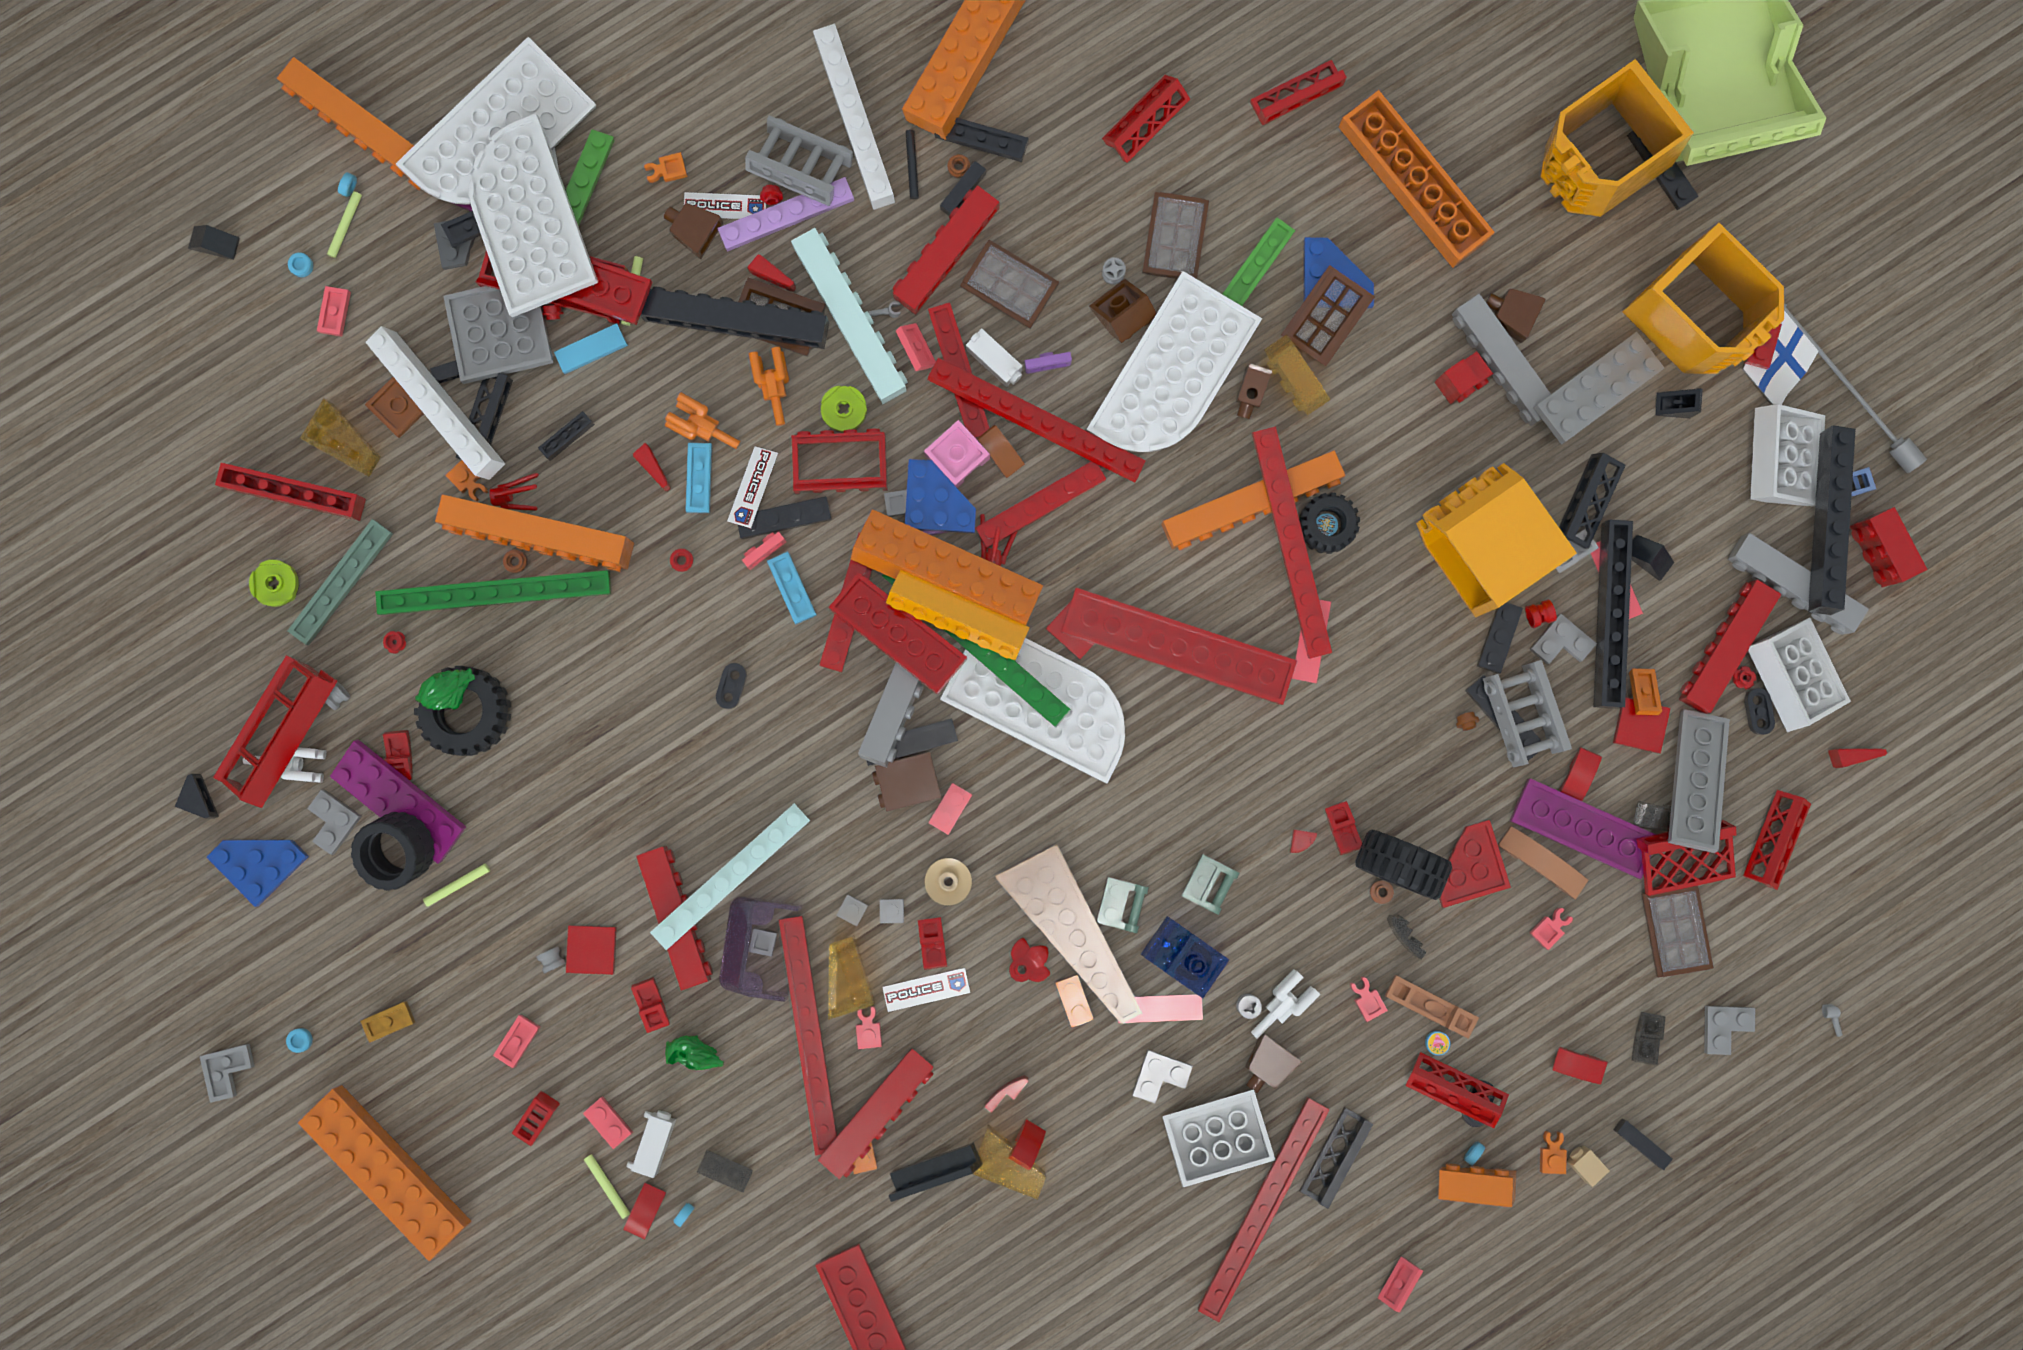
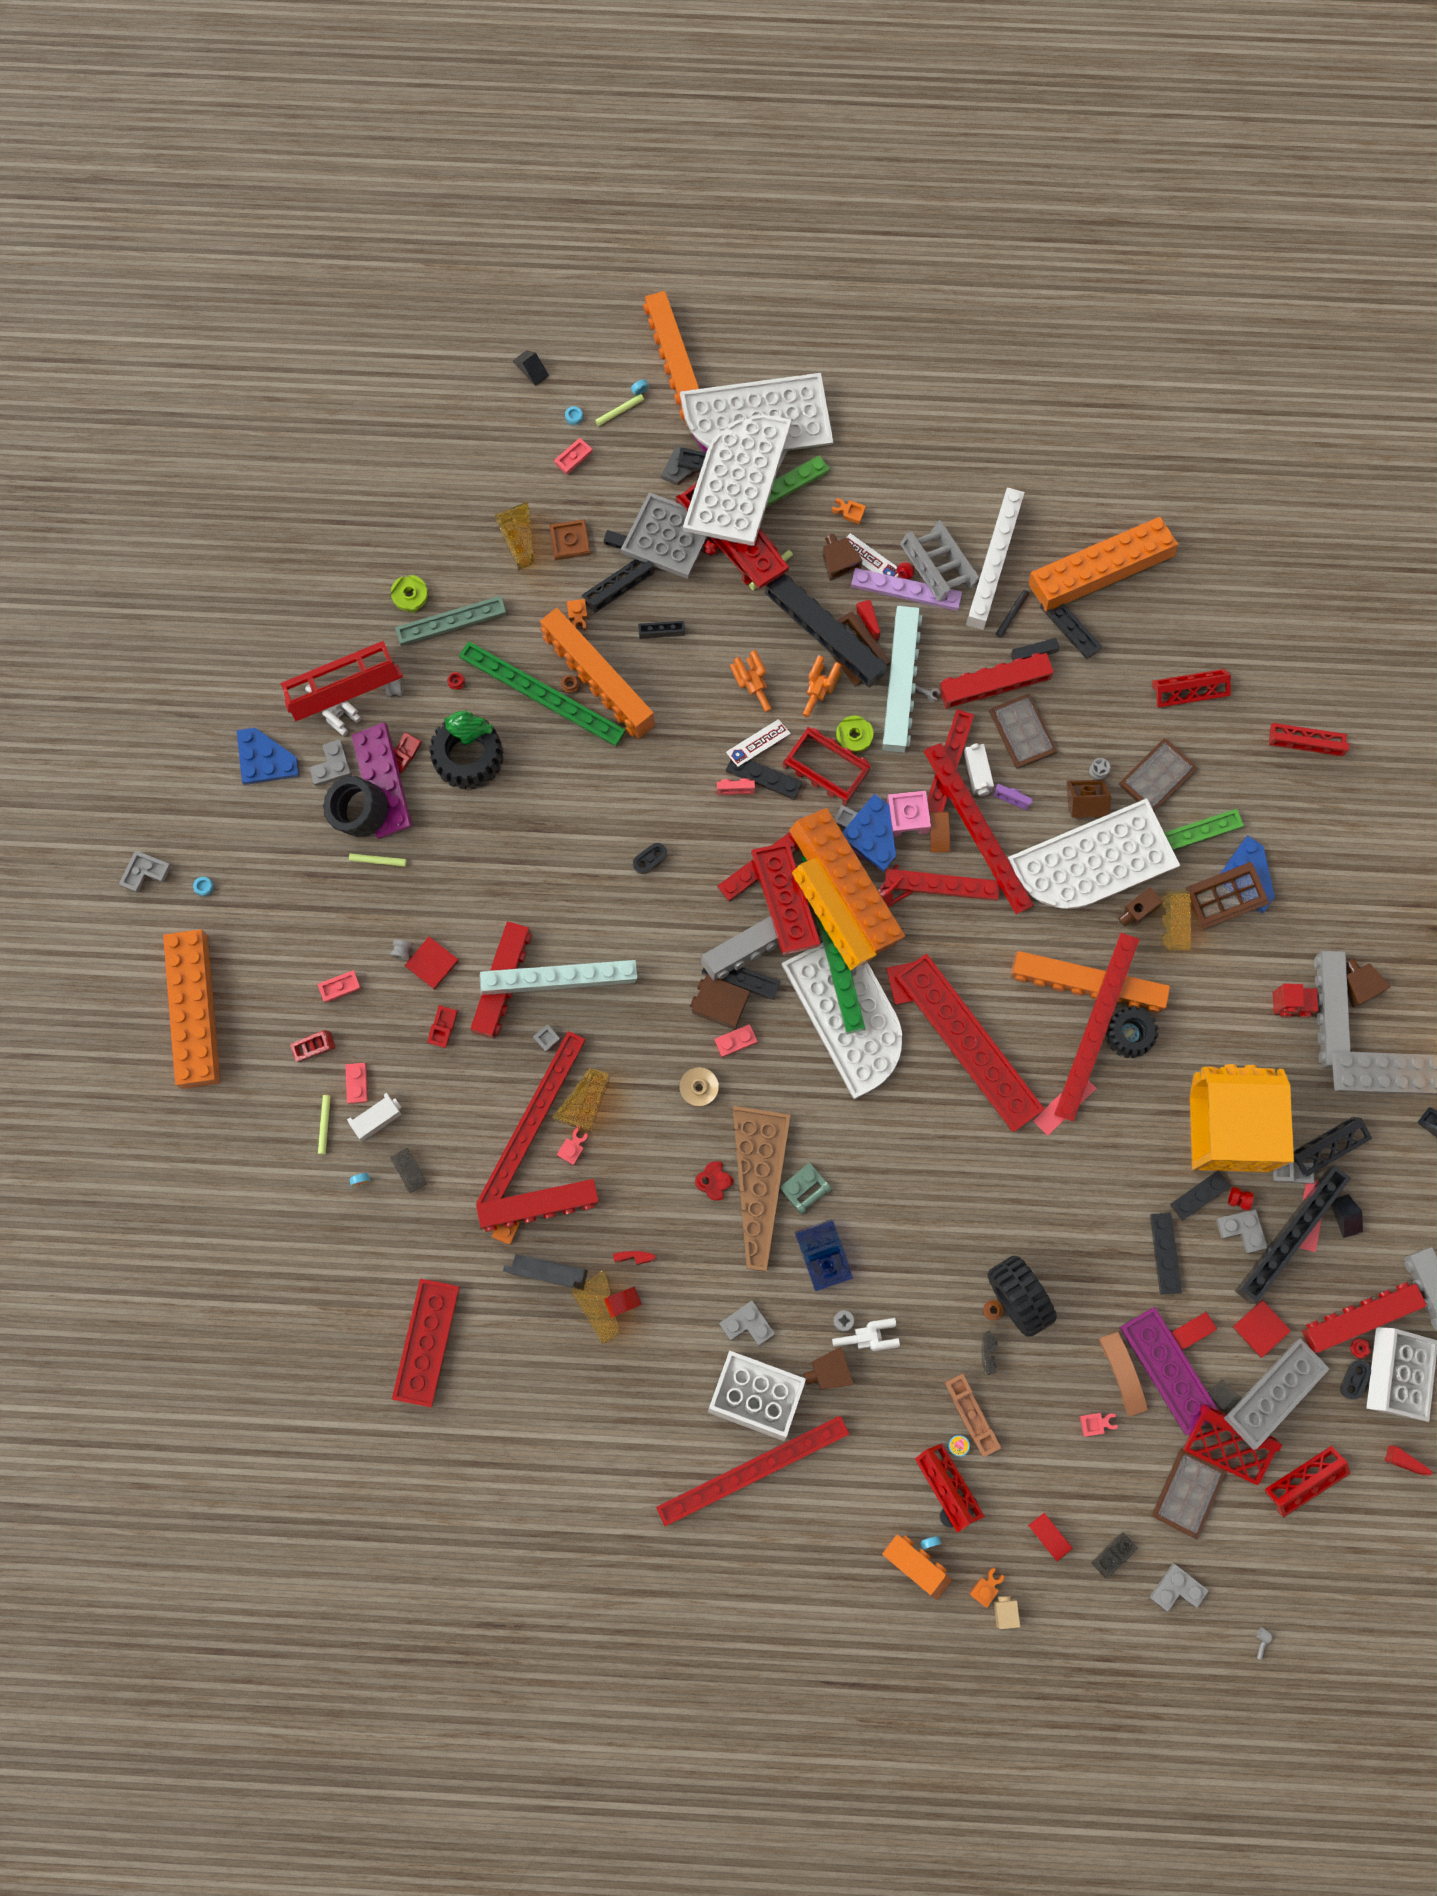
camera: 40 degrees right, 10 degrees down
black slope [175,774,219,819] -> none
red brick [215,463,366,521] -> none
pearl gold plate [360,1001,416,1043] -> none
white brick [366,326,505,480] -> none
red plant [489,473,539,511] -> none
medium azure tile [554,323,628,374] -> none
red slope [623,1183,666,1240] -> none
red slope [633,443,671,492] -> none
green hair [665,1035,724,1070] -> none
red plate [670,549,694,572] -> none
medium azure tile [686,443,712,513] -> none
clear purple windscreen [719,896,802,1002] -> none
medium azure tile [767,552,817,625] -> none
light grey plate [836,894,868,926] -> none
light grey plate [880,899,904,923] -> none
white sticker [882,968,970,1012] -> none
coral plate [896,323,936,371] -> none
red slope [918,917,947,970] -> none
dark orange plate [947,154,970,178] -> none
plate [1055,974,1094,1028] -> none
sticker [1118,994,1203,1023] -> none
plate [1181,854,1240,915] -> none
tile [1290,829,1317,853] -> none
black fence [1300,1107,1373,1209] -> none
red slope [1325,801,1362,855] -> none
orange brick [1339,90,1495,268] -> none
coral plate [1350,977,1388,1022] -> none
coral plate [1378,1257,1423,1313] -> none
red plate [1439,820,1511,908] -> none
dark orange plate [1456,712,1480,731] -> none
light grey fence [1483,660,1572,767] -> none
black piece [1613,1119,1673,1170] -> none
orange plate [1629,668,1662,715] -> none

